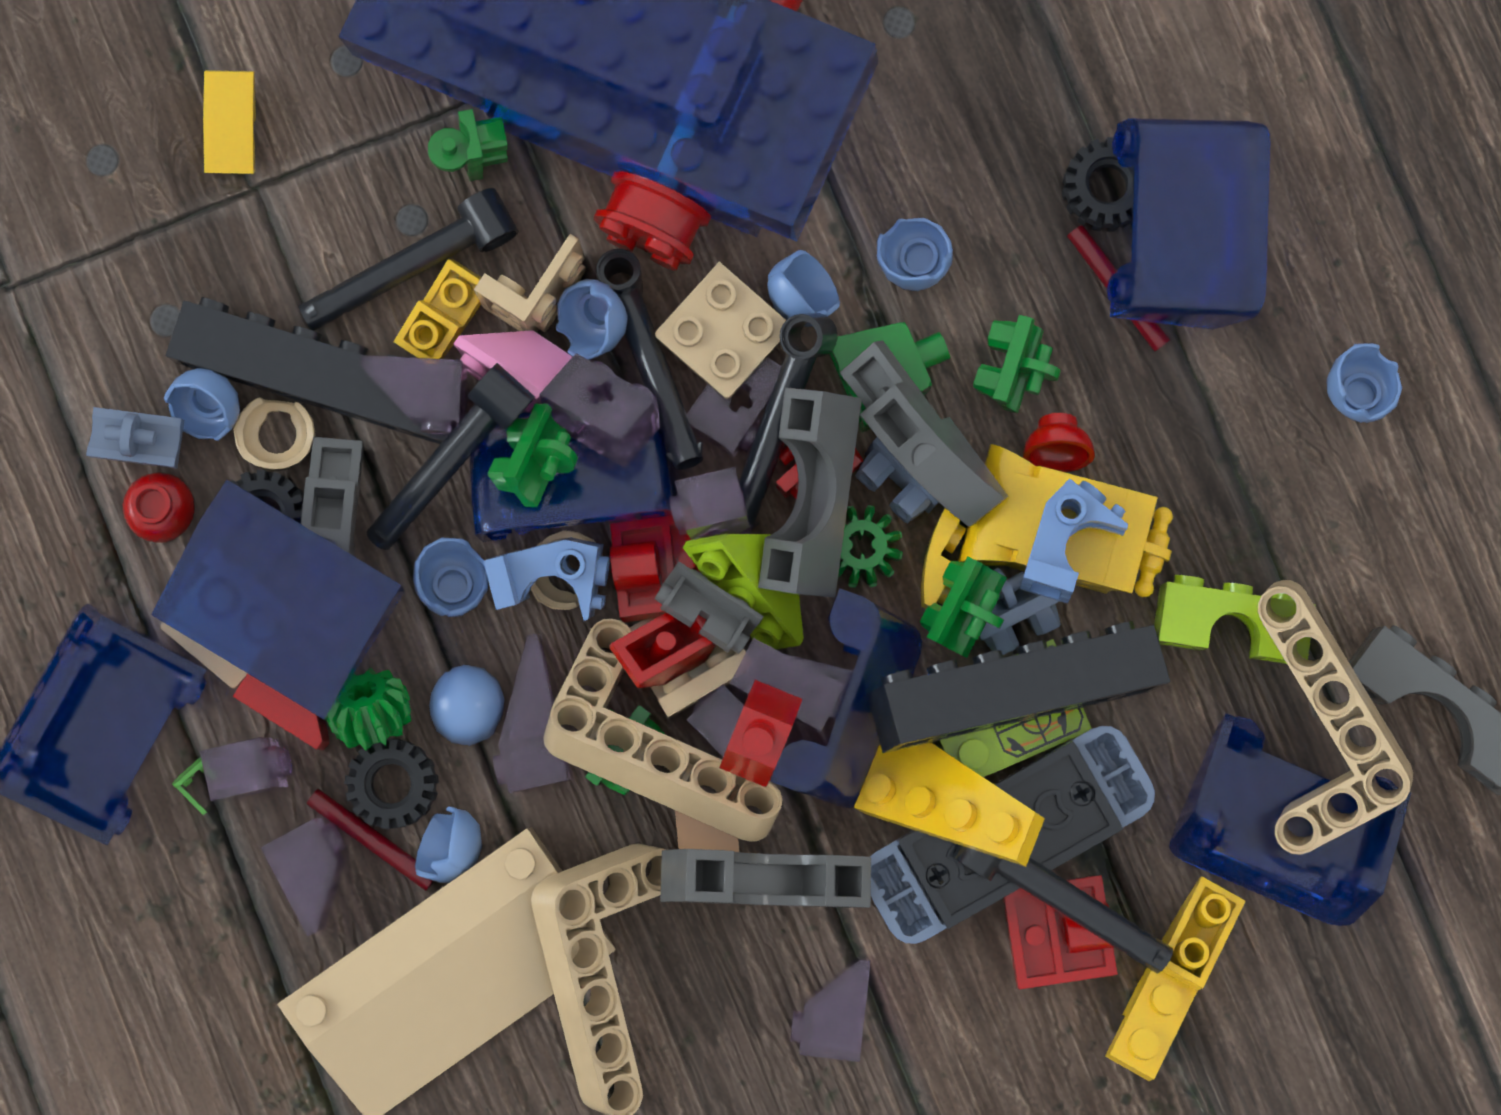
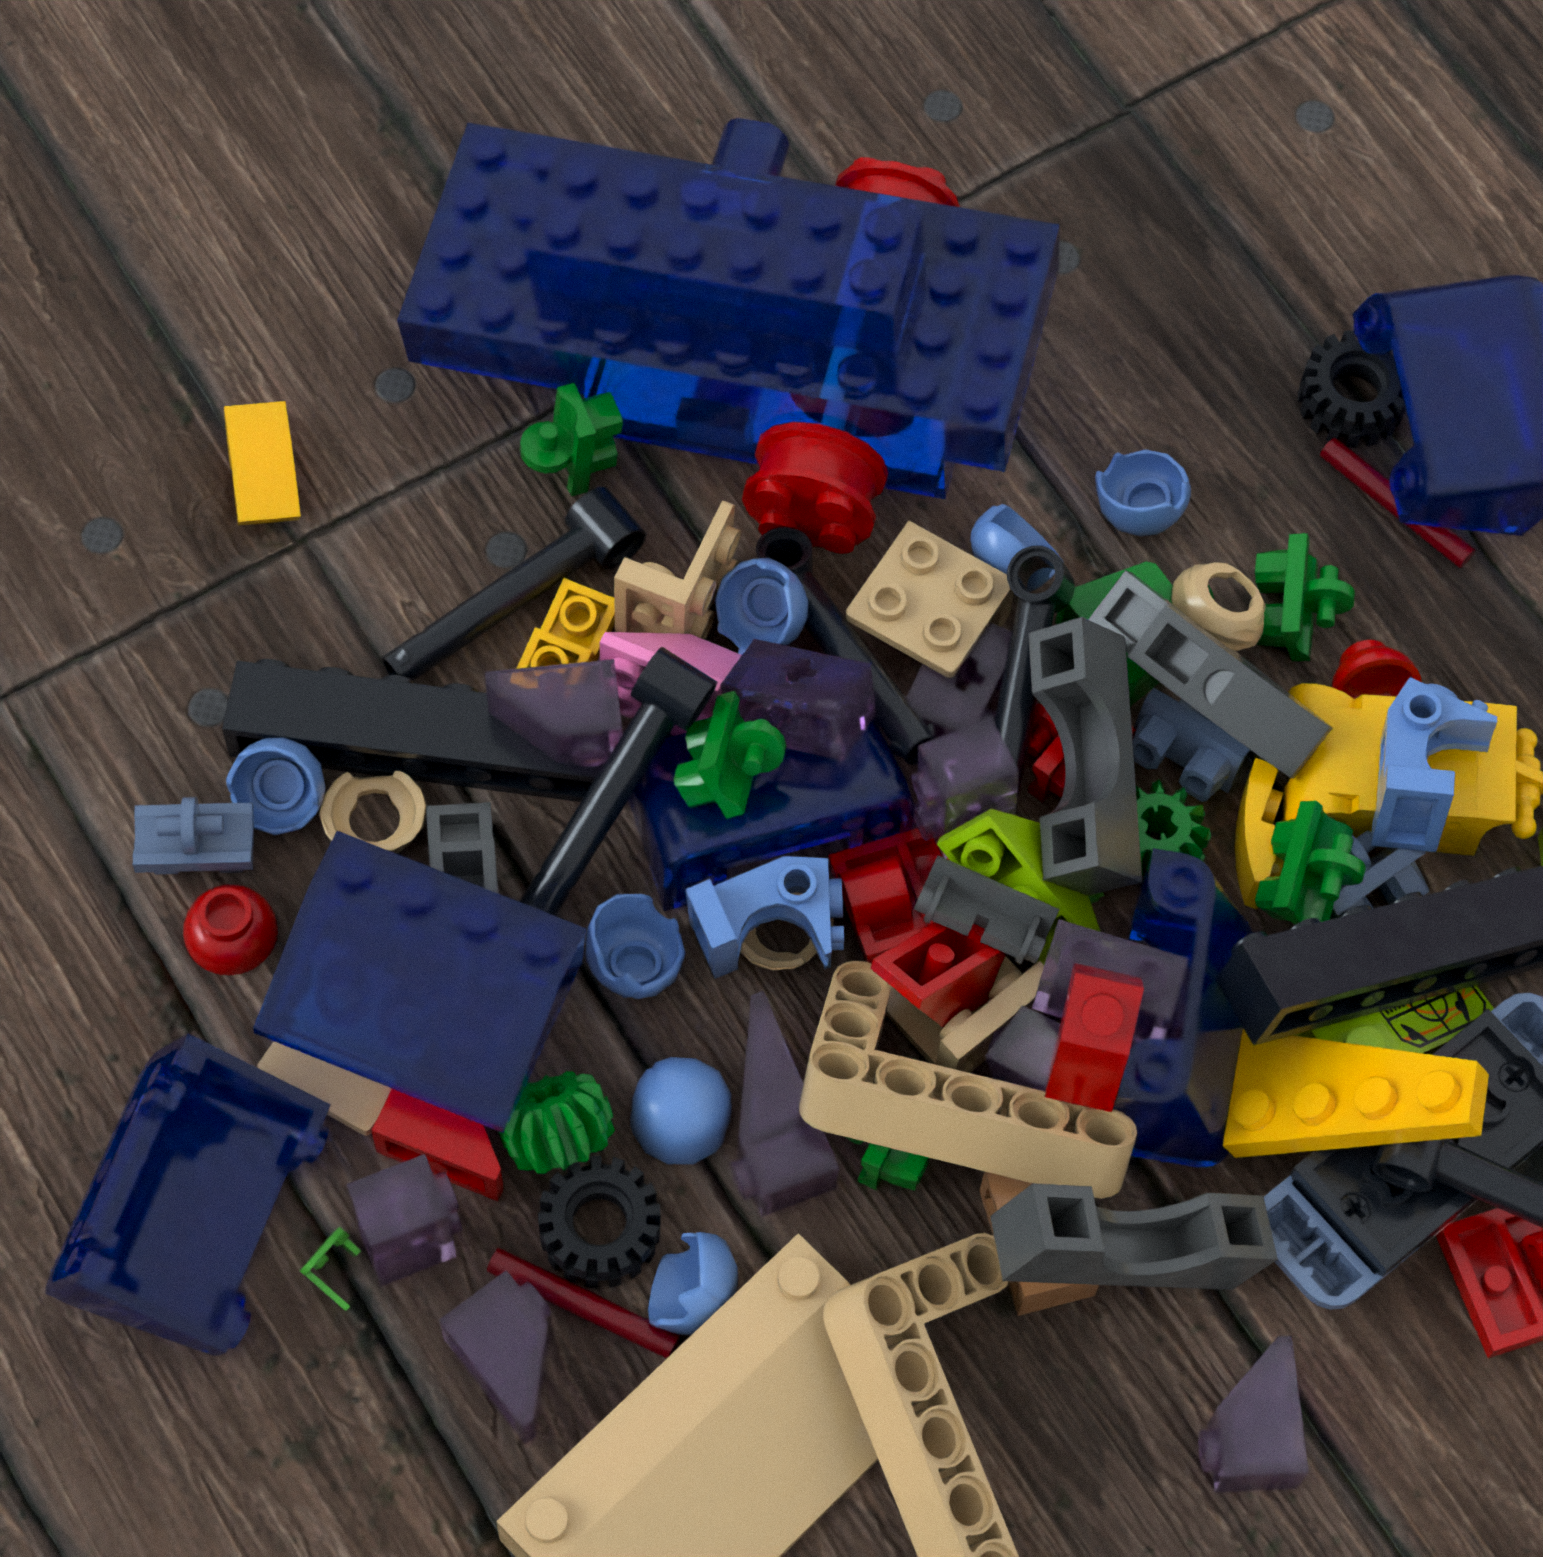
camera: 15 degrees left, 20 degrees down
none -> tan piece [1171,562,1266,651]

